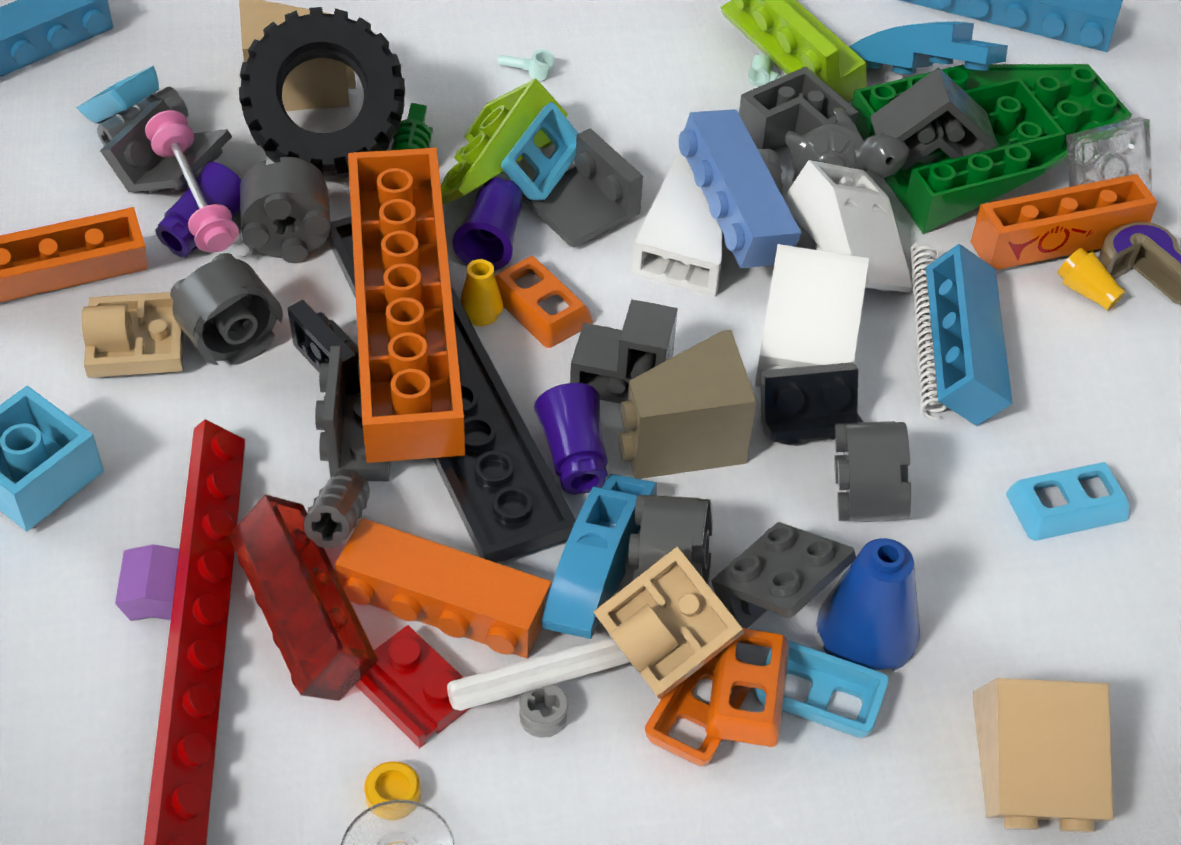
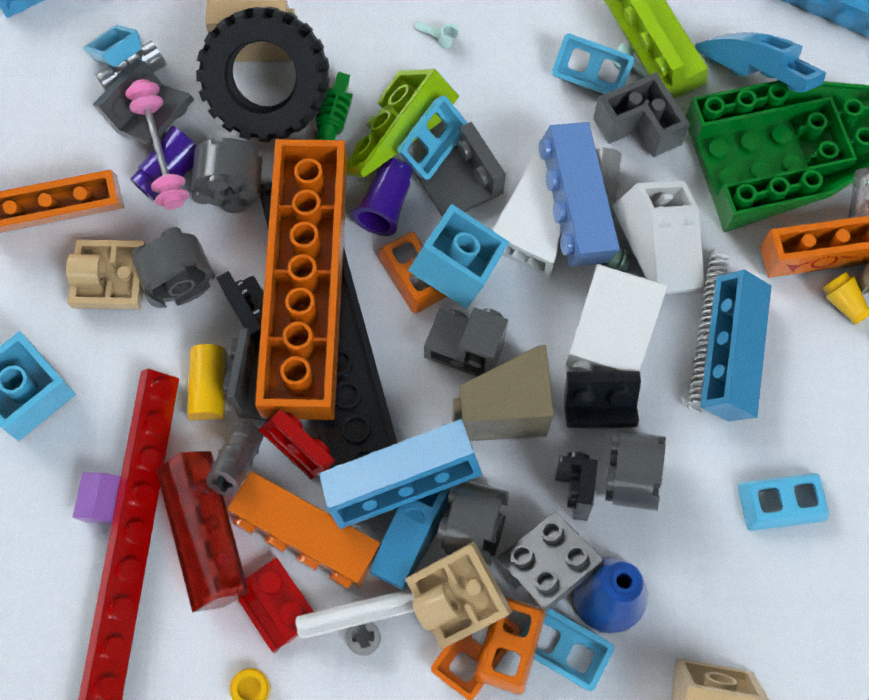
camera: 10 degrees right, 20 degrees up
yellow cone [459,259,503,326] -> none
dark purple plant [534,383,608,495] -> none
dark grey animal [785,107,910,182] -> none
dark grey brick [870,67,998,171] -> none
none -> yellow brick [187,344,227,421]
none -> red plate [258,409,336,480]
none -> brick [319,419,483,529]
none -> medium azure brick [408,204,509,309]
none -> medium azure piece [552,34,634,94]
none -> black bracket [555,452,598,521]

